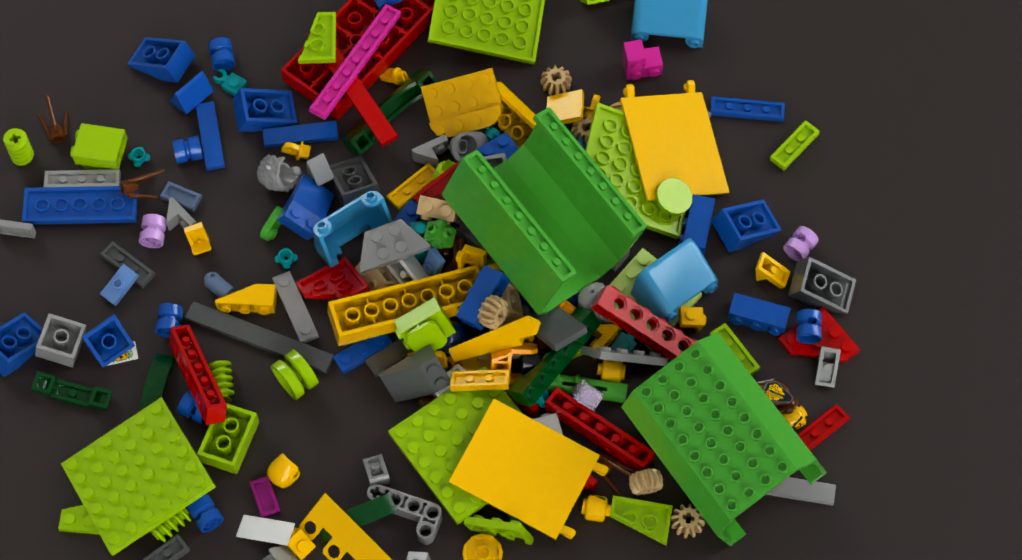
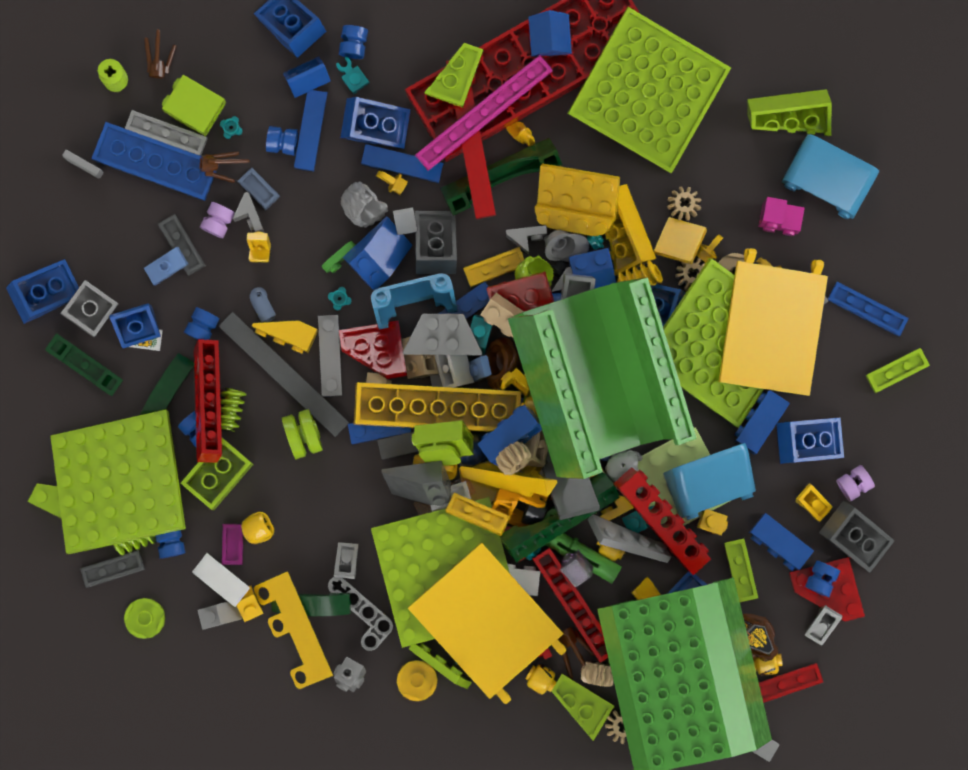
camera: 20 degrees right, 20 degrees up
bright green brick [424,219,456,249] -> none
lime tile [655,178,692,216] -> none

